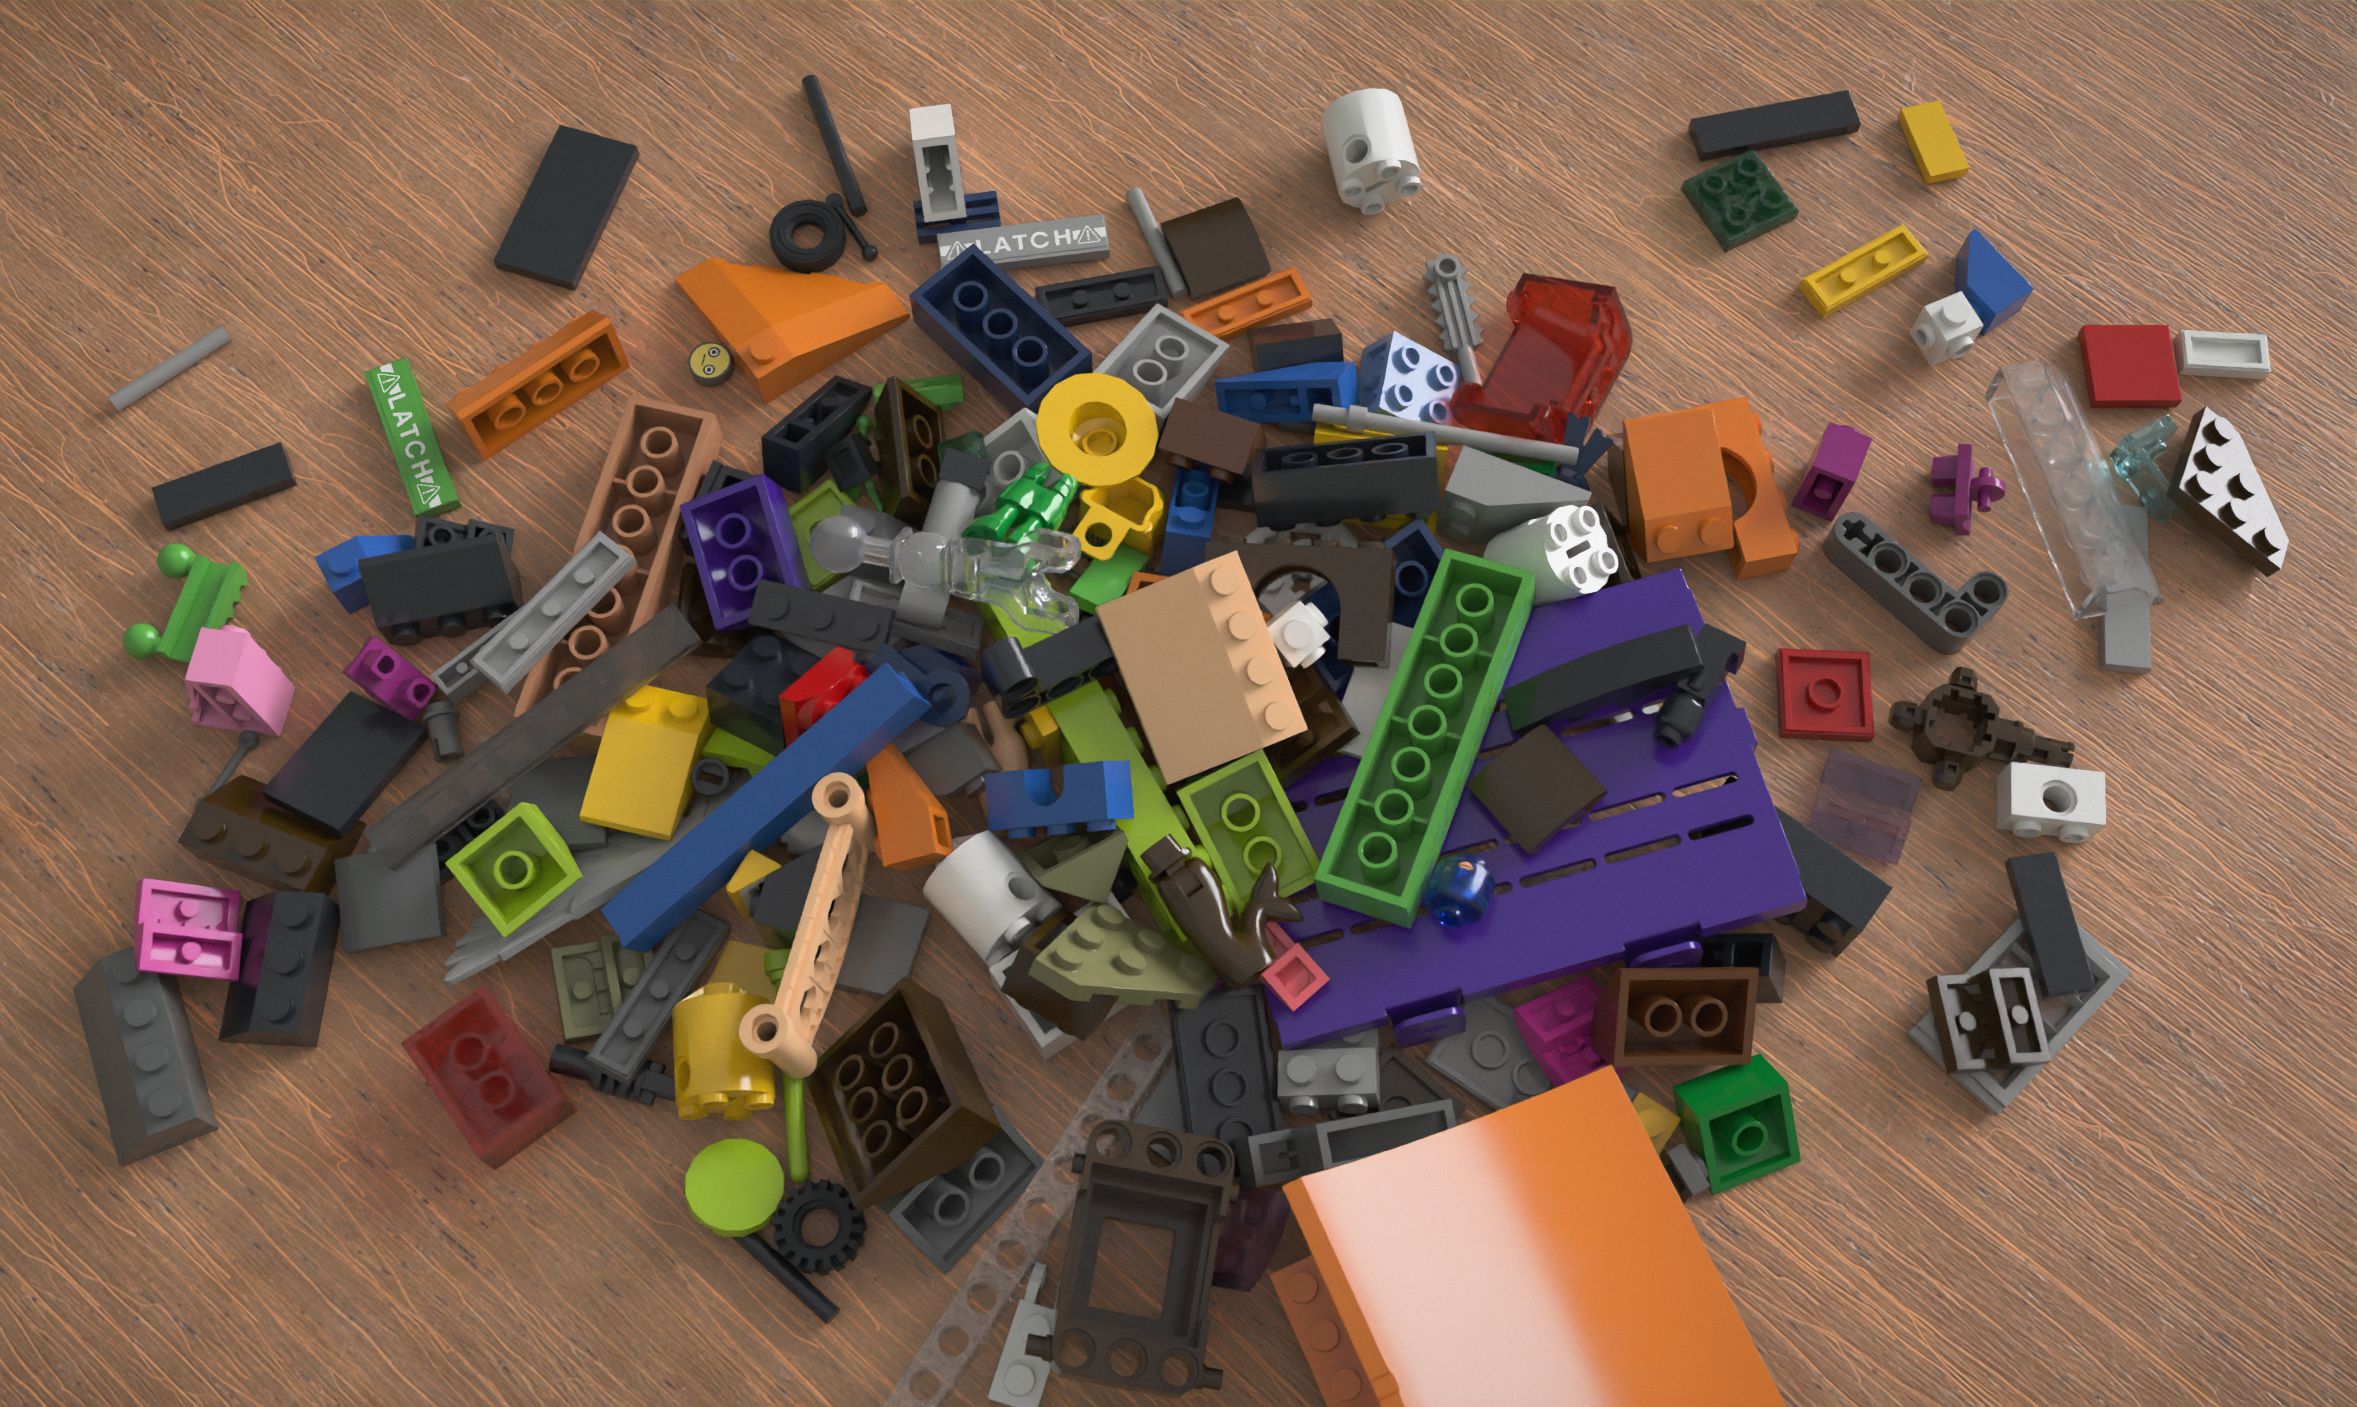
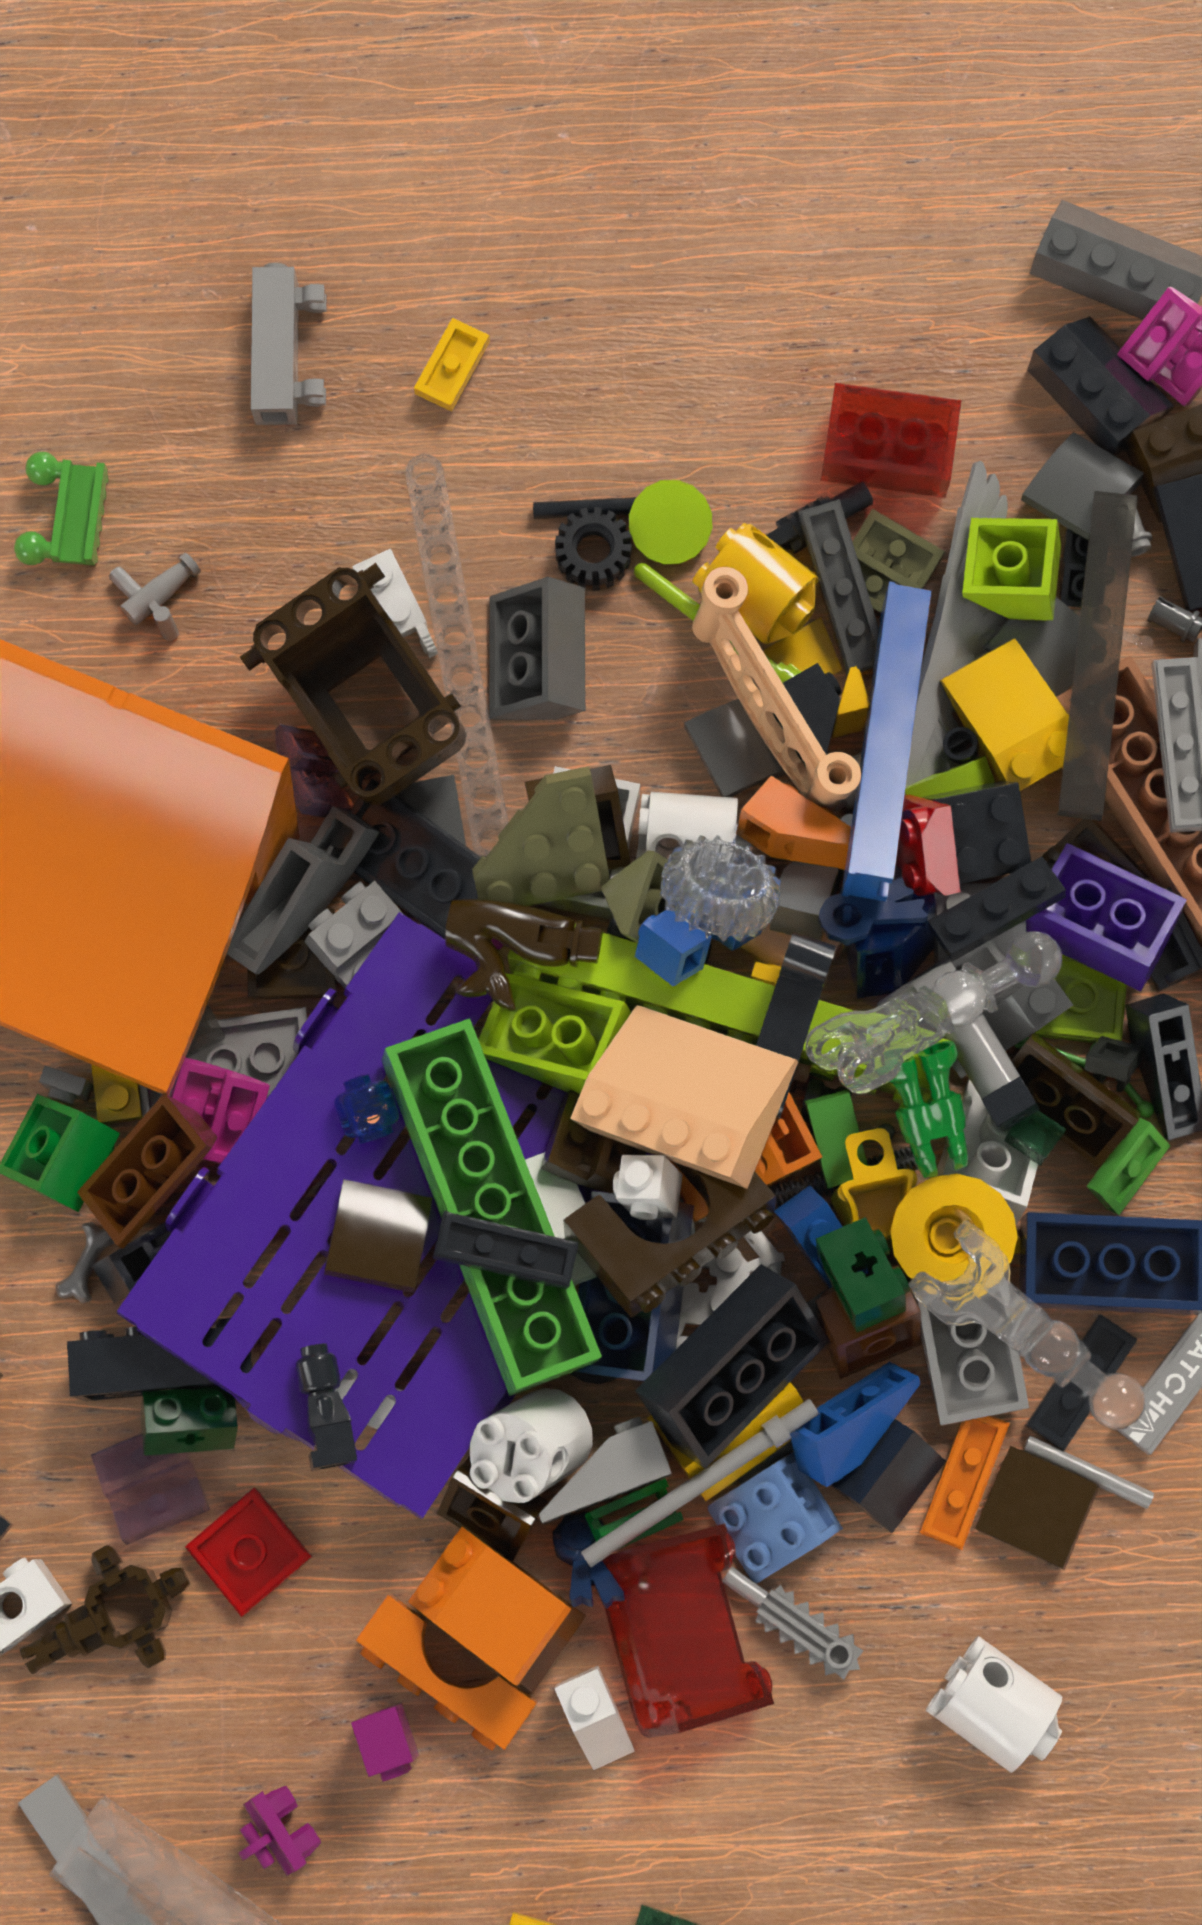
camera: 140 degrees right, 10 degrees up
dark brown slope [805,977,1002,1211] -> none
coral slope [1235,922,1330,1012] -> none
black slope [1502,624,1706,737] -> none
dark grey beam [1823,512,2009,655] -> none
none -> flat silver piece [55,1222,114,1303]
none -> dark green brick [140,1386,238,1456]
none -> black tile [433,1211,579,1289]
none -> white slope [554,1665,635,1770]
none -> clear gear [660,835,781,942]
none -> dark green brick [816,1217,910,1333]
none -> clear piece [908,1221,1145,1430]

